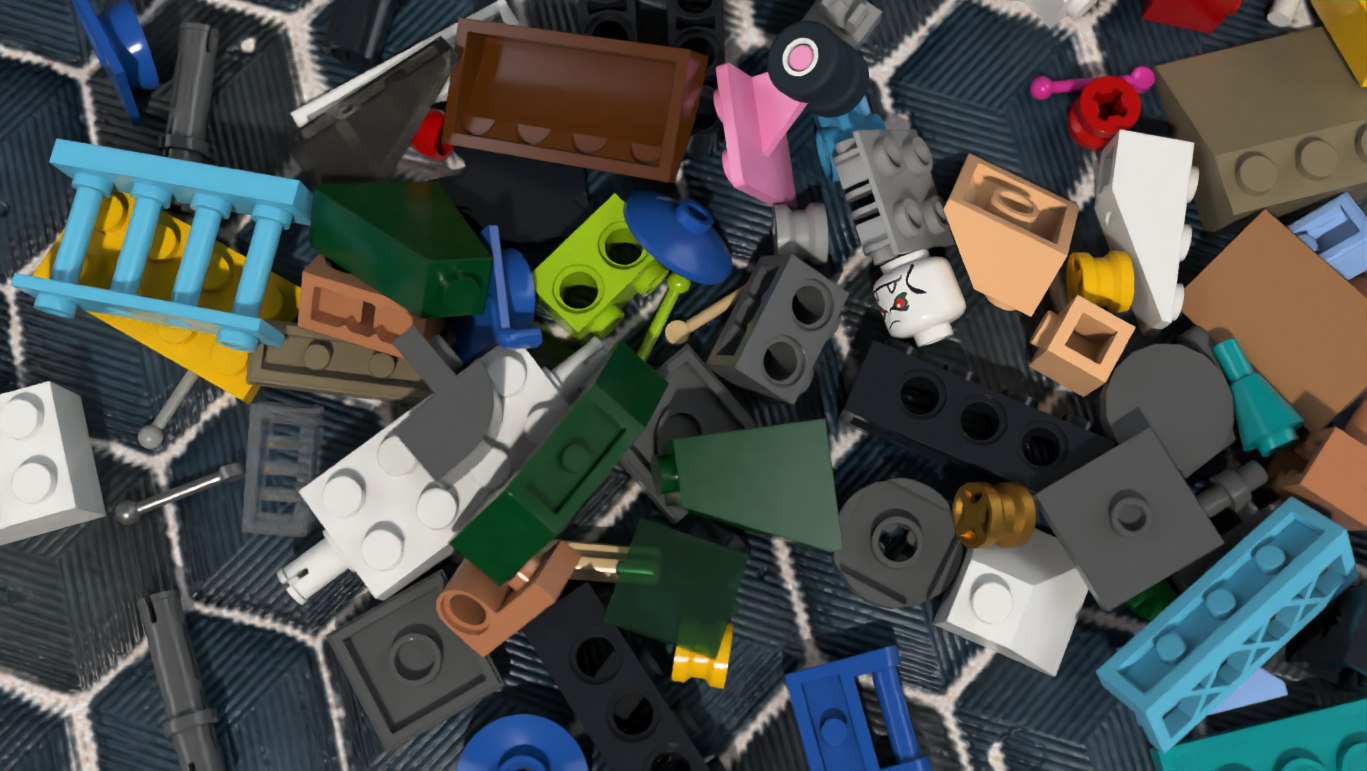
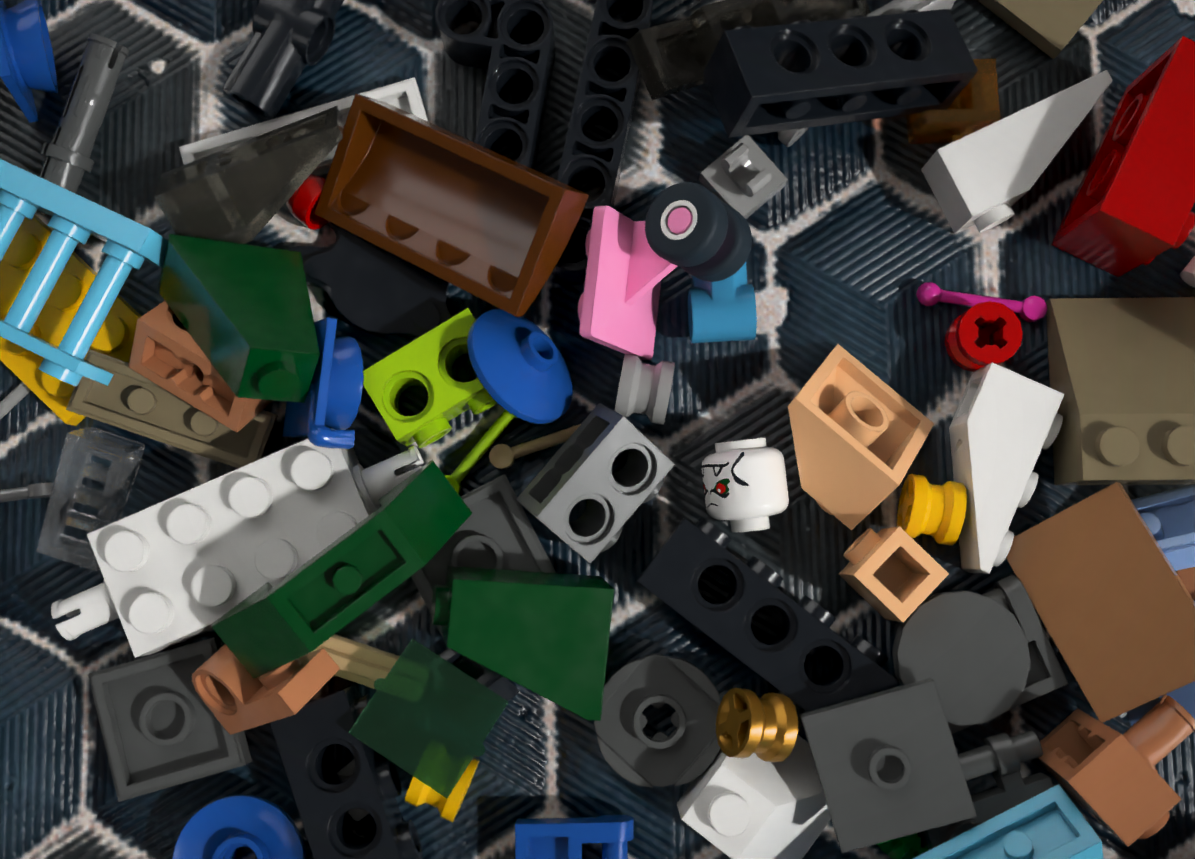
camera: 20 degrees right, 5 degrees up
dark grey brick [392,325,502,491] -> none
light grey hinge [833,129,955,266] -> none
teal cone [1212,338,1306,457] -> none

